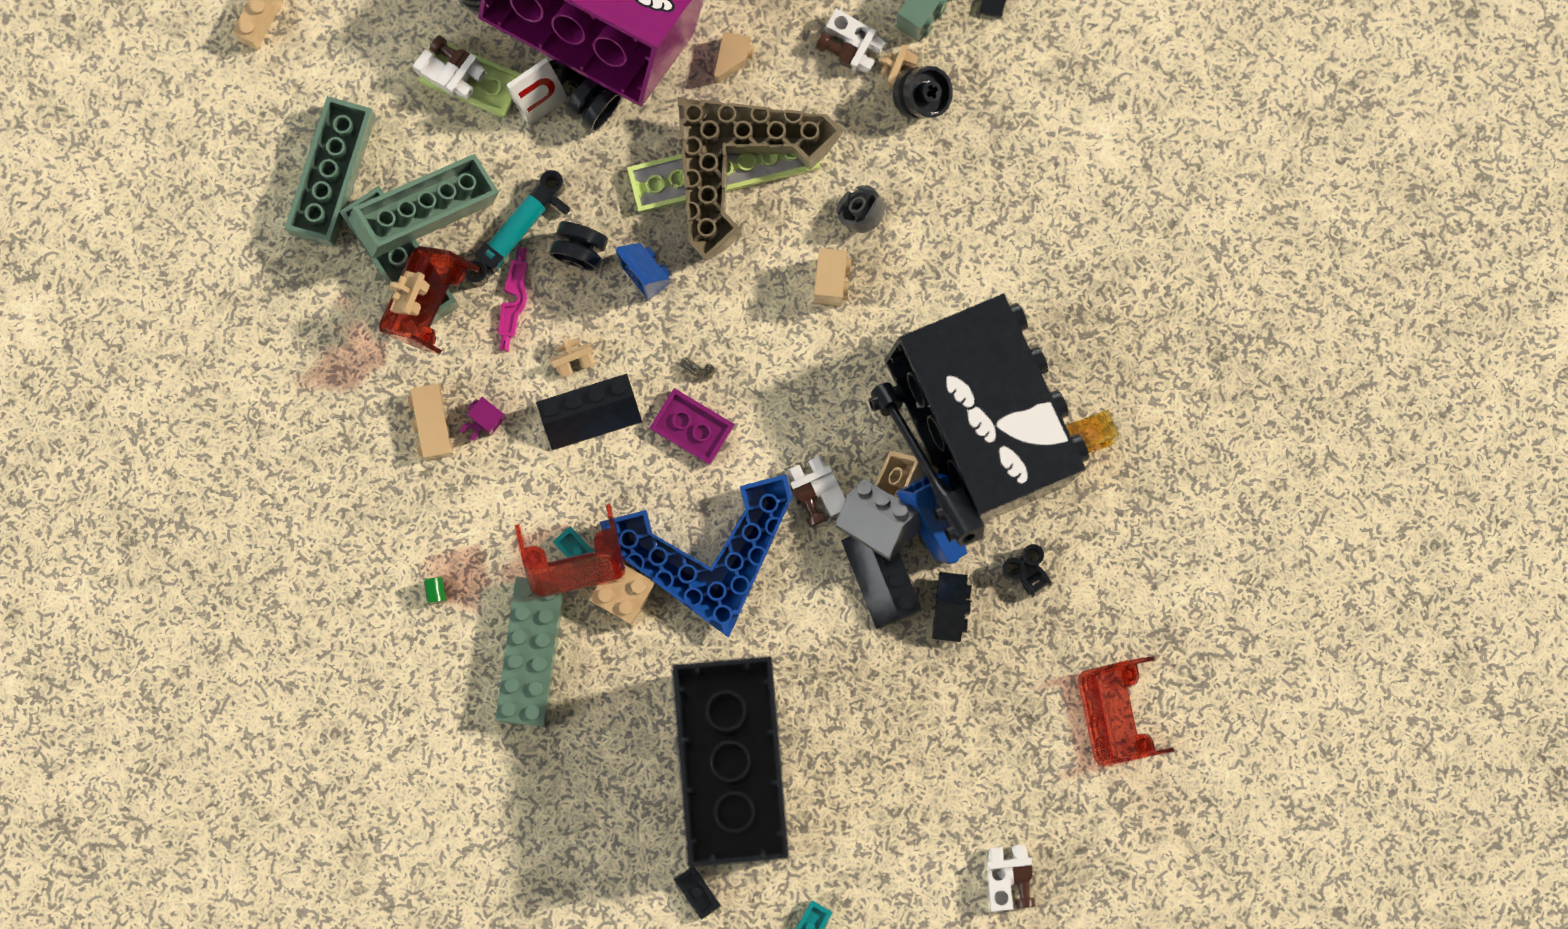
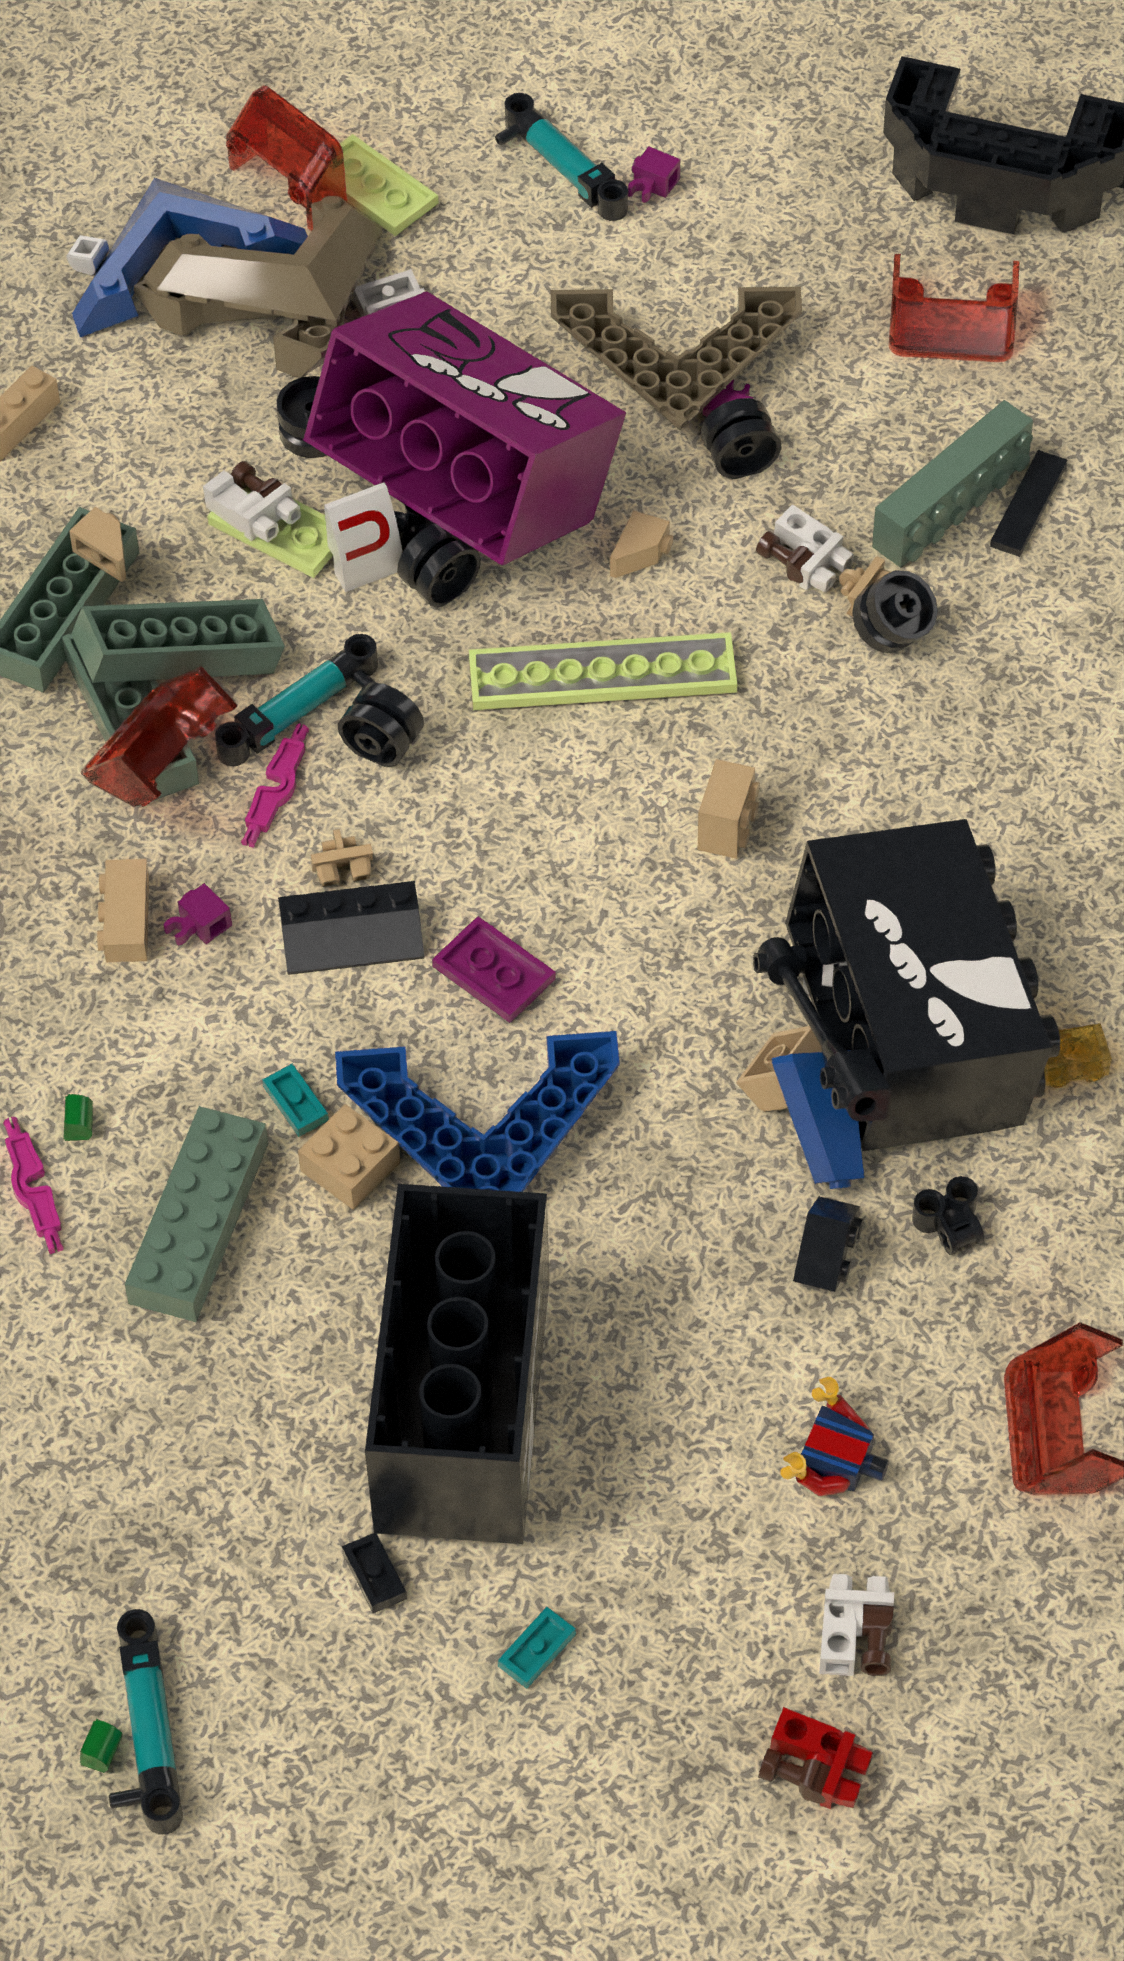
camera: 10 degrees right, 25 degrees down
tan hips [389,271,430,316] -> none
clear red windscreen [514,504,626,597] -> none
blue slope [615,243,671,301] -> none
dark tan wedge [677,97,843,261] -> none
clear smoke arm [680,357,716,380] -> none
white hips [788,456,846,527] -> none
slope [835,479,921,560] -> none
dark grey cylinder [836,185,885,233] -> none
black slope [841,536,922,629] -> none
none -> dark pink piece [3,1117,64,1254]
none -> tan slope [69,507,126,582]
none -> torso [780,1377,889,1496]

